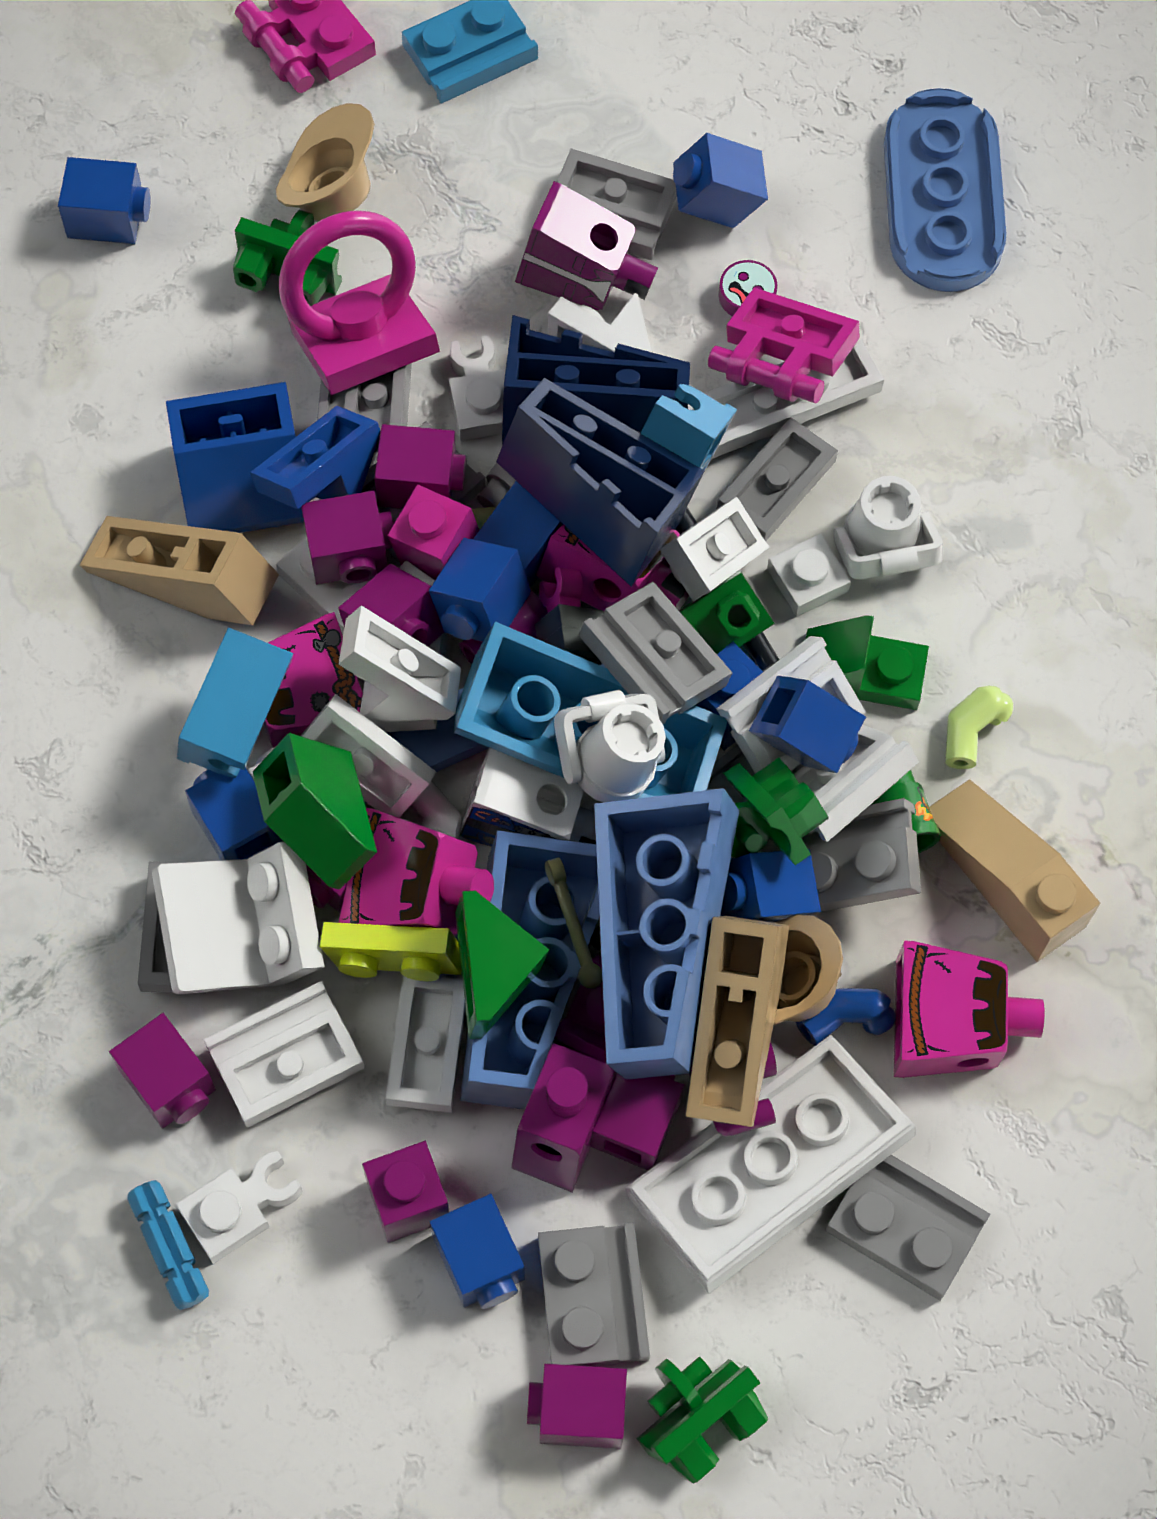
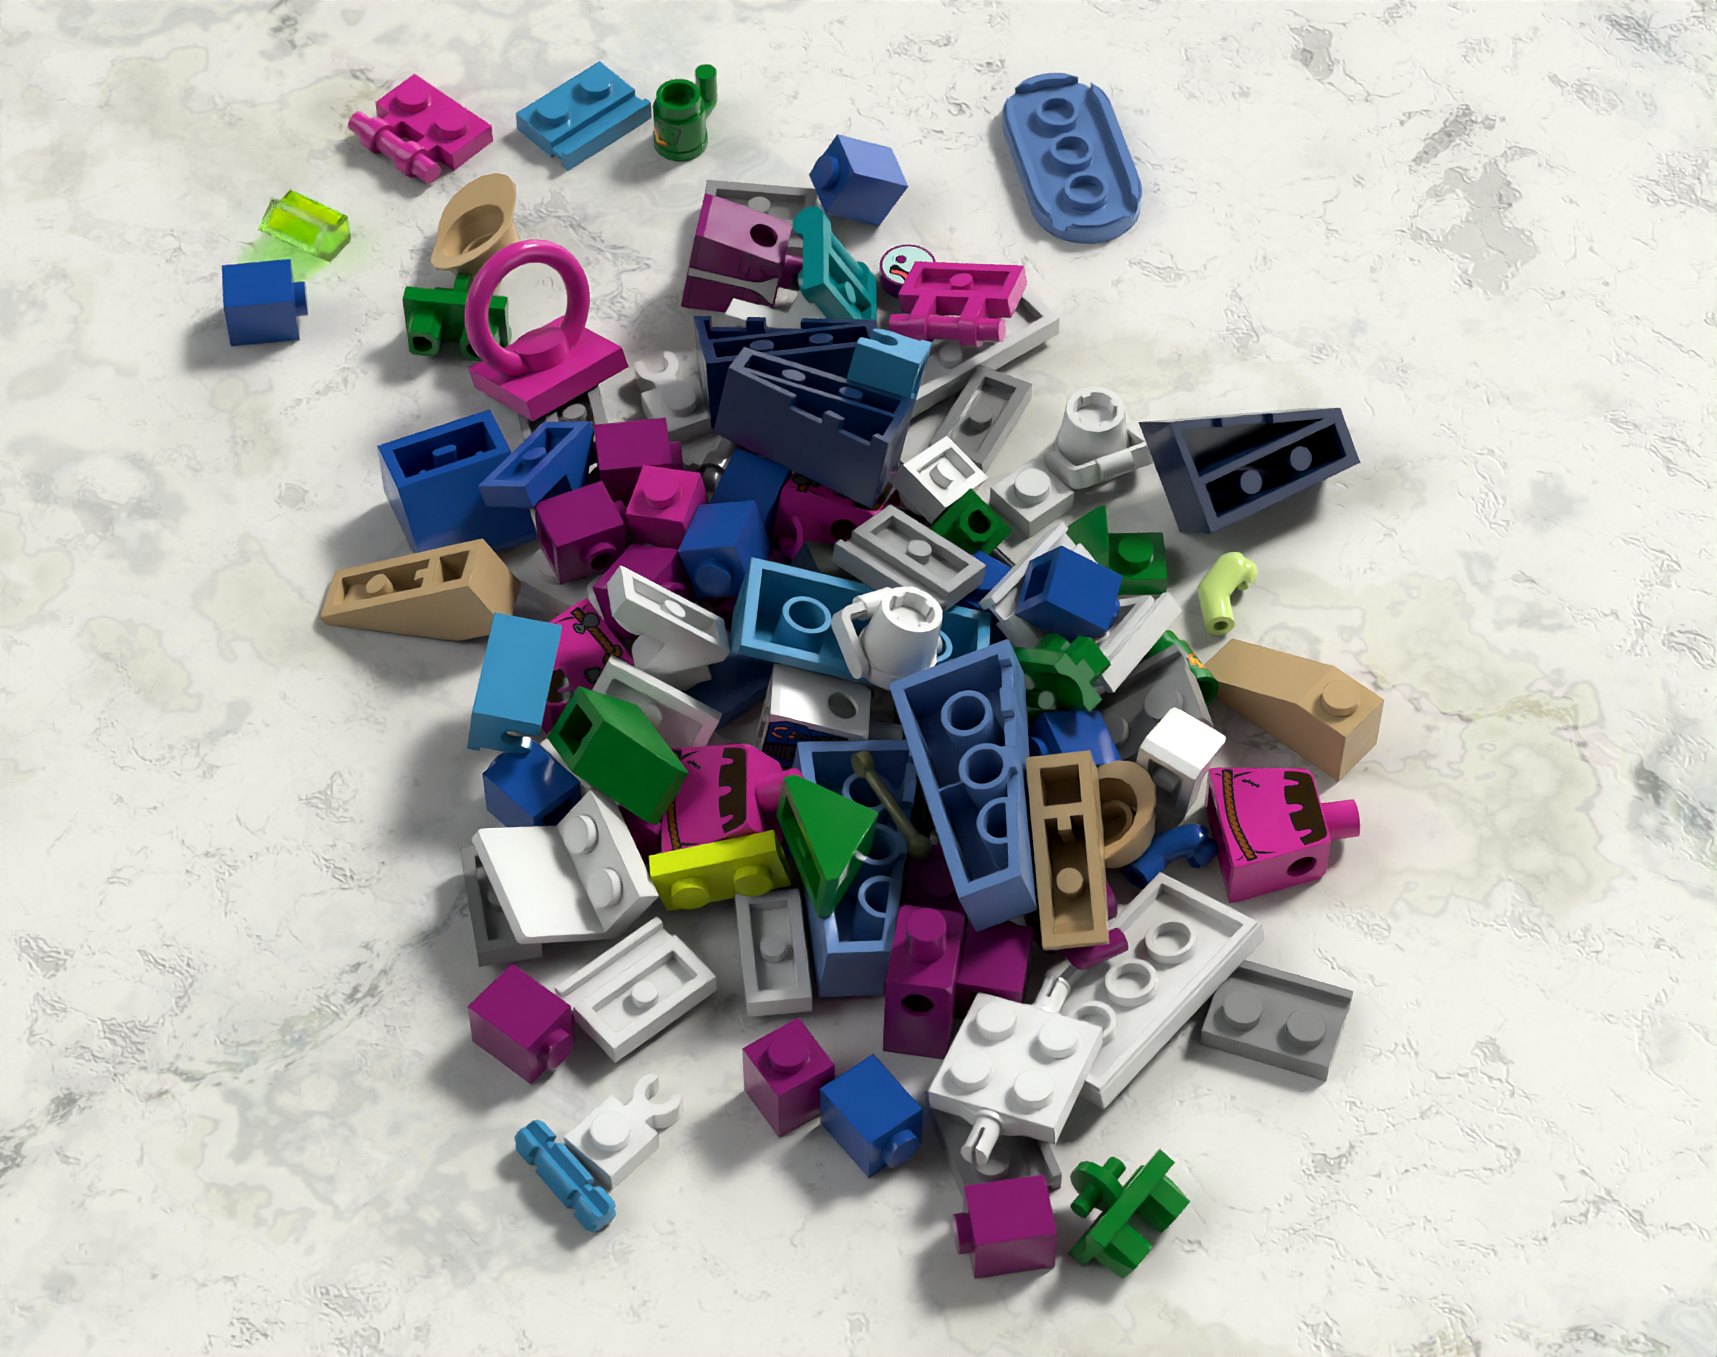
camera: 10 degrees left, 15 degrees down
none -> clear neon green piece [258,189,351,262]
none -> green piece [653,64,718,162]
none -> teal plate [792,206,877,323]
none -> white plate [928,975,1103,1166]
none -> white slope [1136,708,1226,818]
none -> dark blue wedge [1139,408,1360,534]

